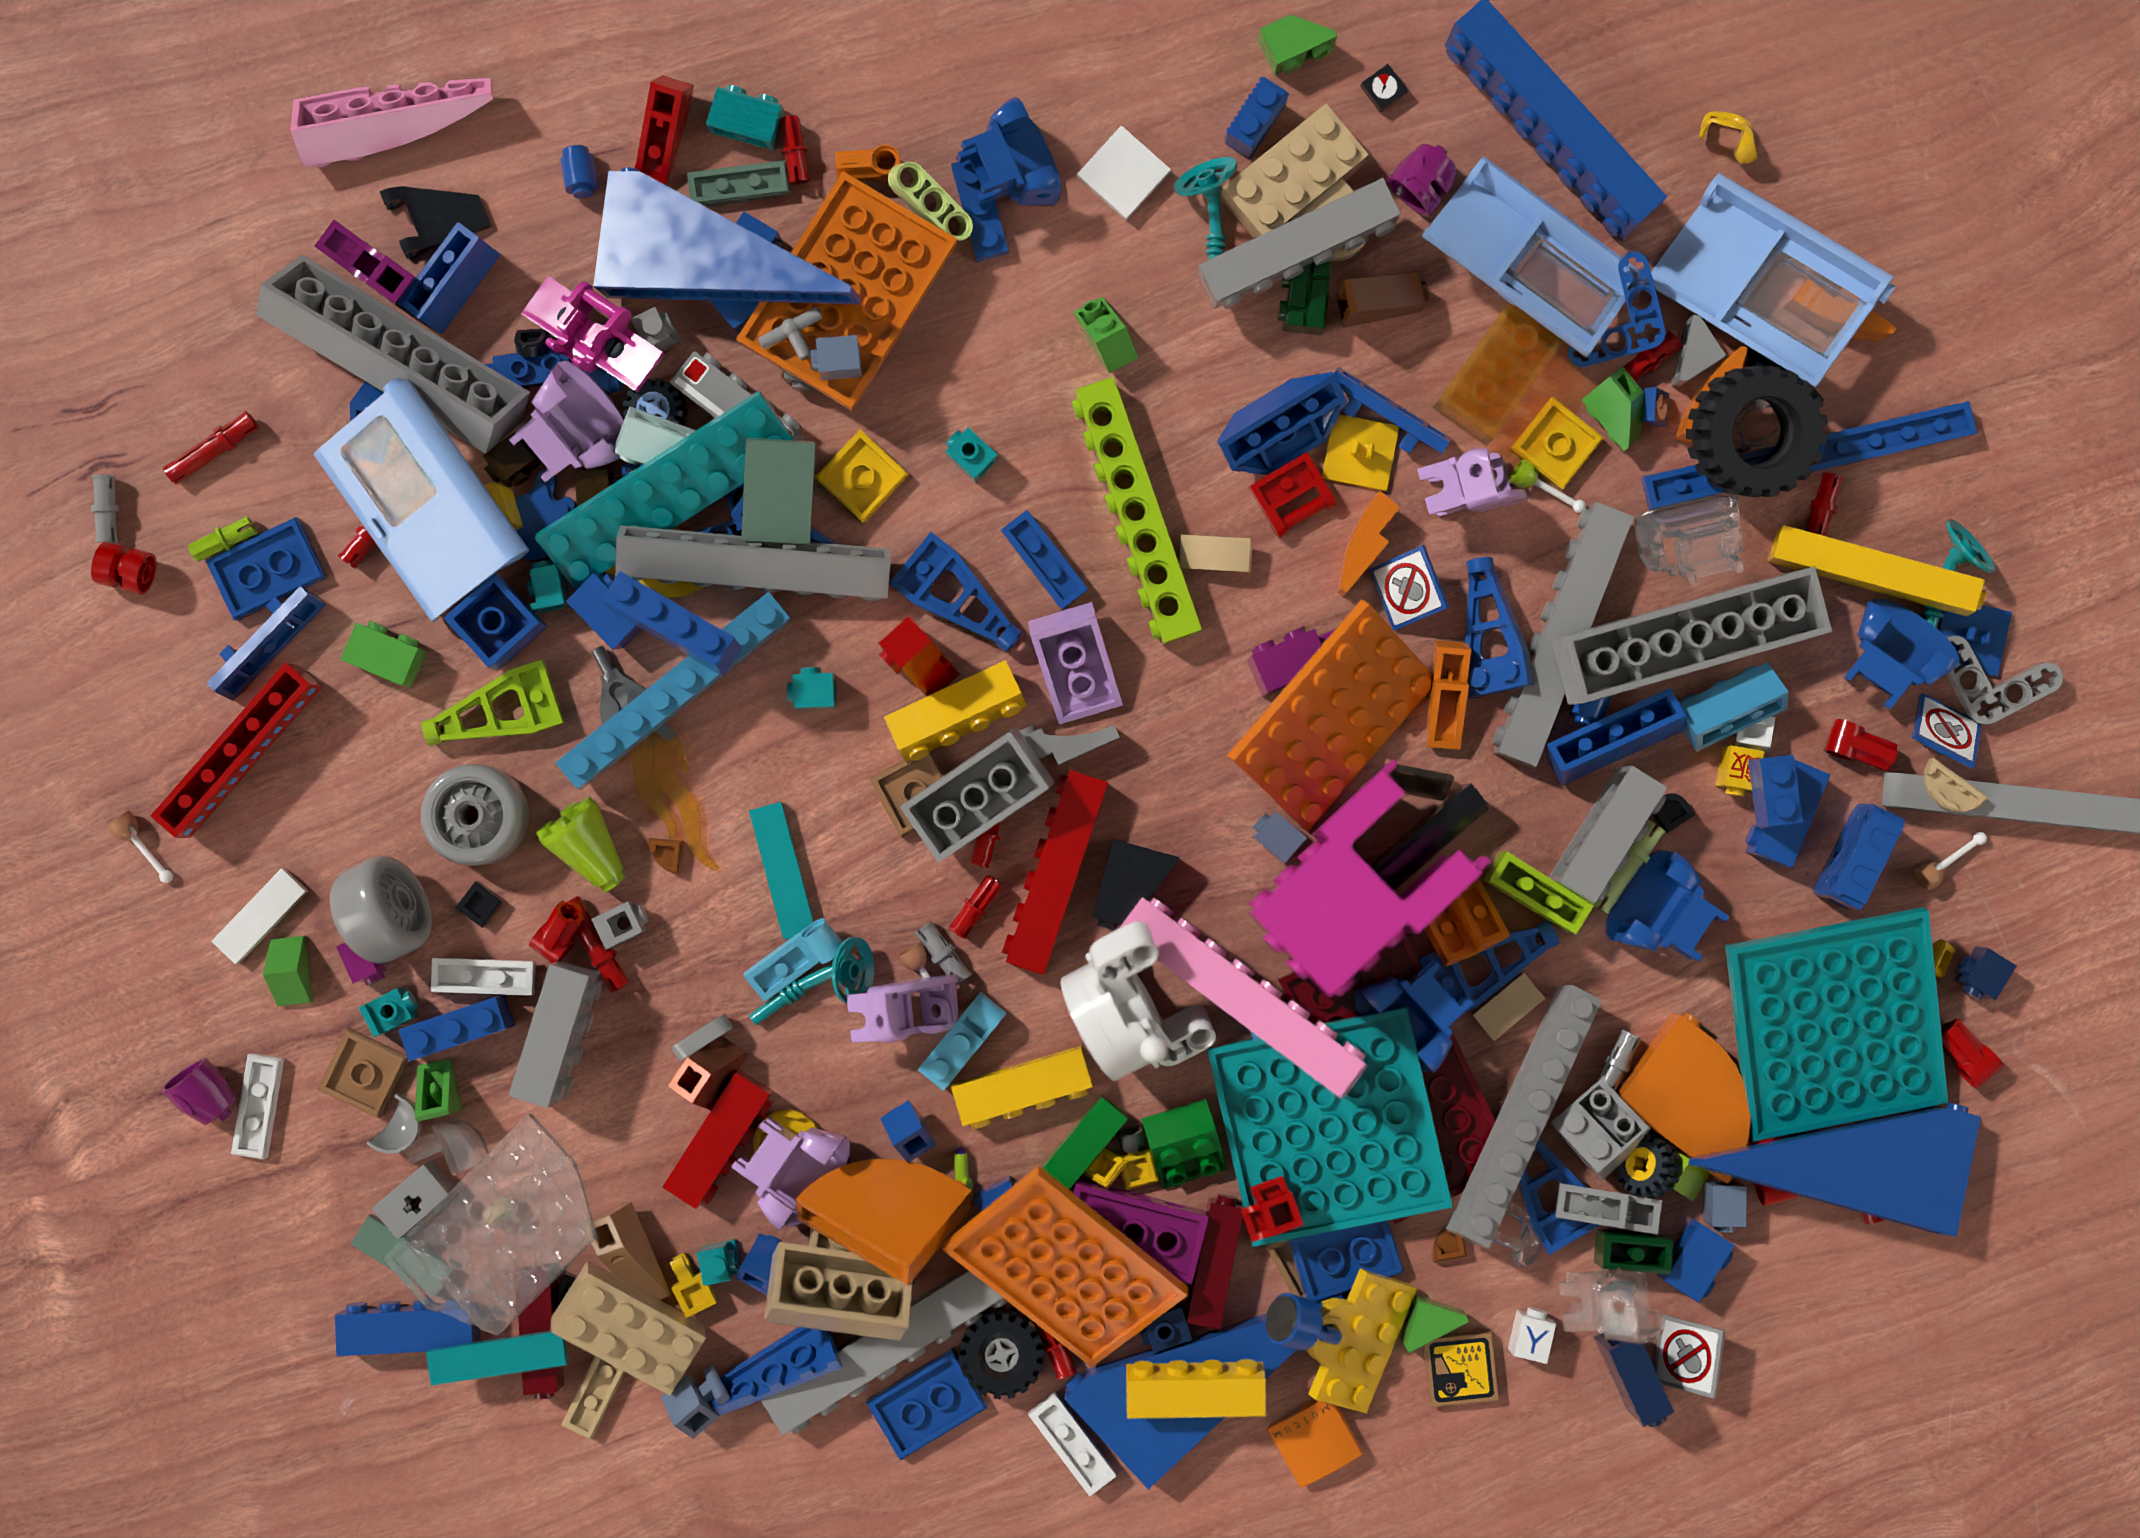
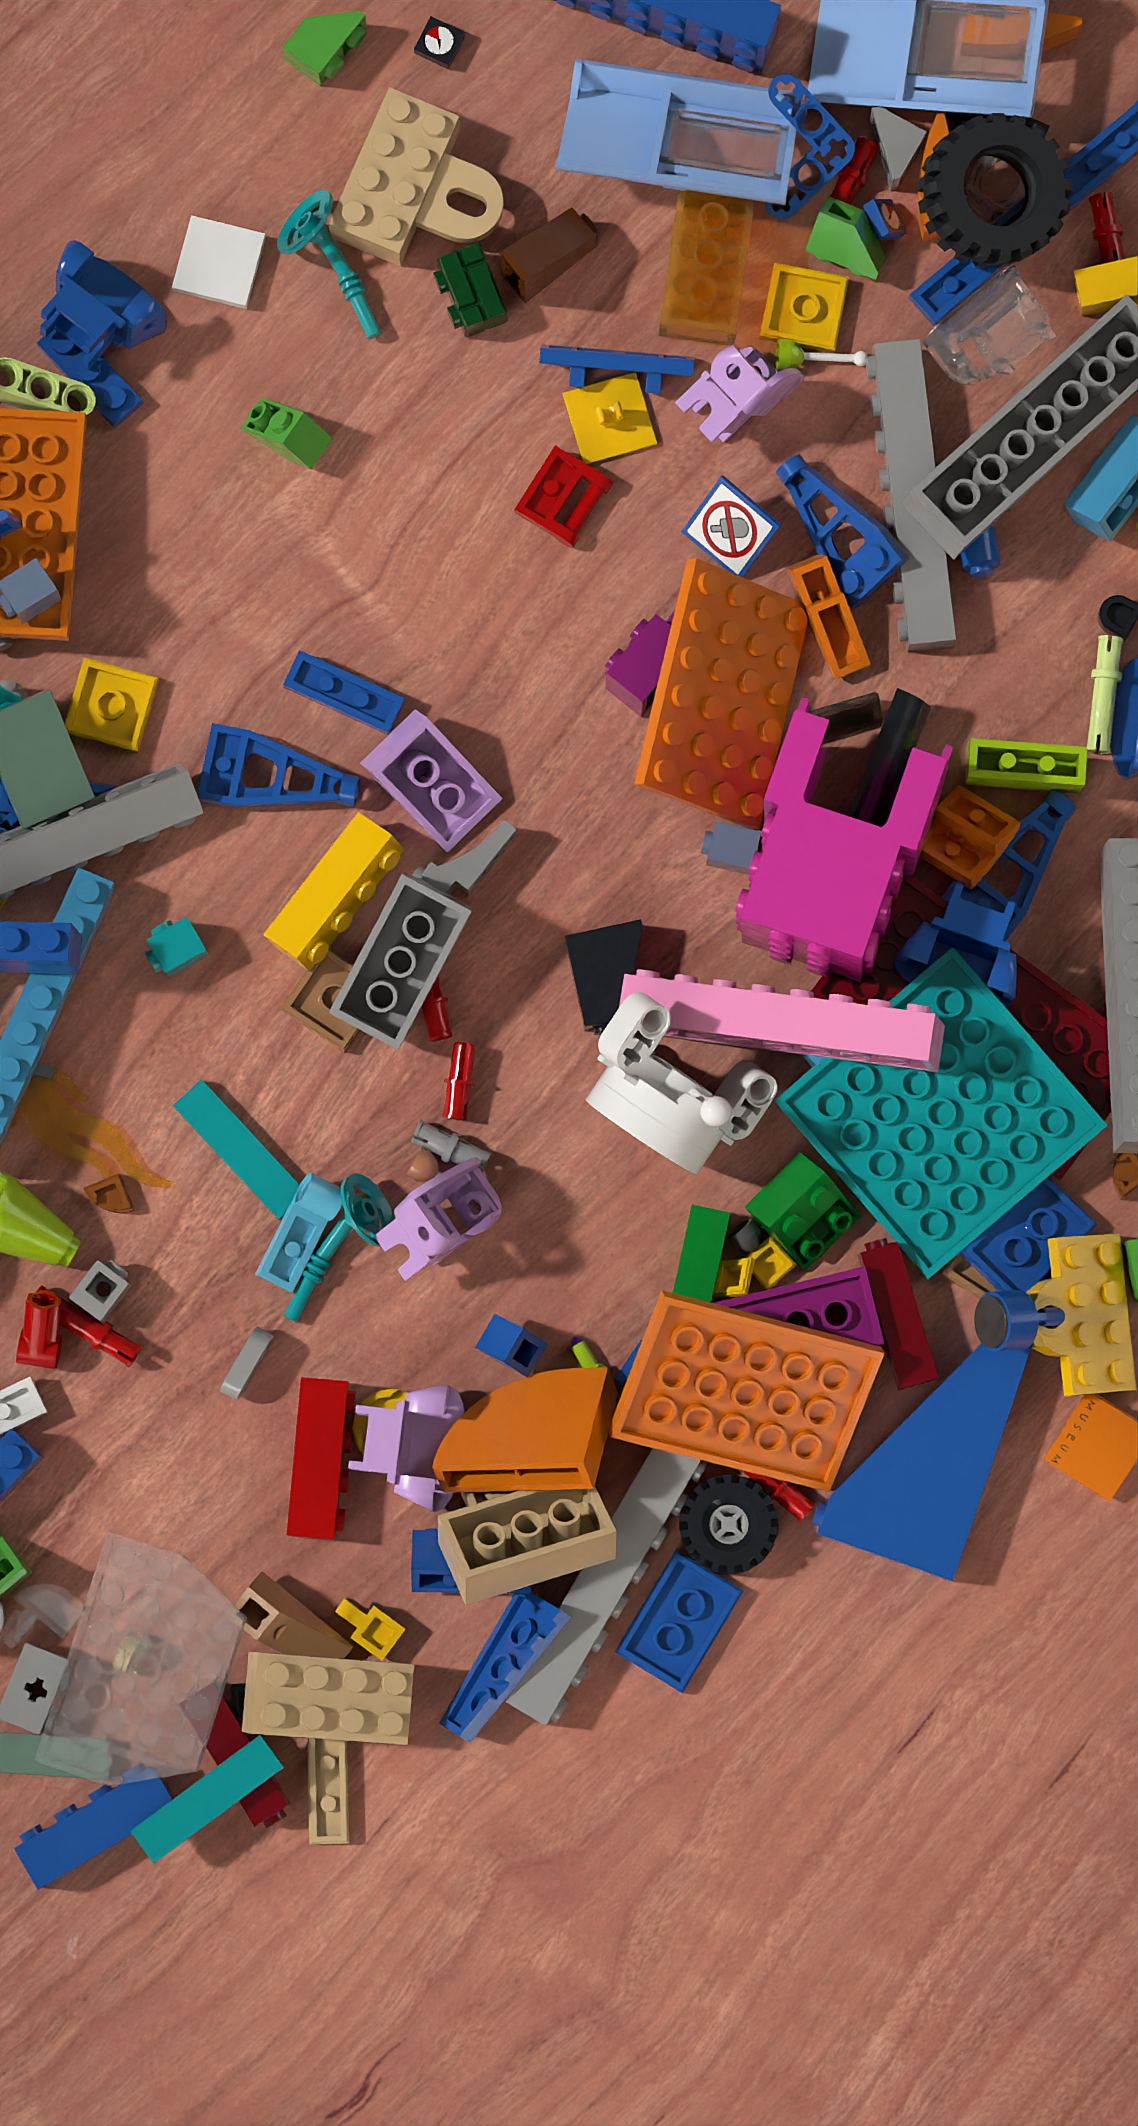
camera: 30 degrees left, 5 degrees down
light grey brick [508,961,604,1108] -> none
sand blue brick [661,1366,730,1439] -> none
copper slope [669,1036,748,1111] -> none
teal brick [697,1239,741,1286] -> none
red wedge [878,615,960,697] -> none
medium azure plate [918,992,1007,1091] -> none
teal brick [945,427,998,484] -> none
yellow brick [951,1045,1093,1129] -> none
red brick [1002,770,1108,975] -> none
white plate [1028,1392,1117,1497] -> none
lime brick [1071,377,1202,646] -> none
yellow brick [1126,1359,1266,1418] -> none
dark blue brick [1140,1302,1192,1353] -> none
tan slope [1179,535,1253,572] -> none
light grey brick [1197,178,1401,309] -> none
blue wedge [1217,372,1347,475] -> none
blue brick [1224,77,1289,159] -> none
red brick [1240,1176,1304,1242] -> none
orange slope [1337,491,1400,597] -> none
magenta helmet [1386,144,1457,216] -> none
tan tile [1471,972,1546,1041] -> none
blue brick [1546,688,1686,786] -> none
light grey brick [1549,765,1667,903] -> none

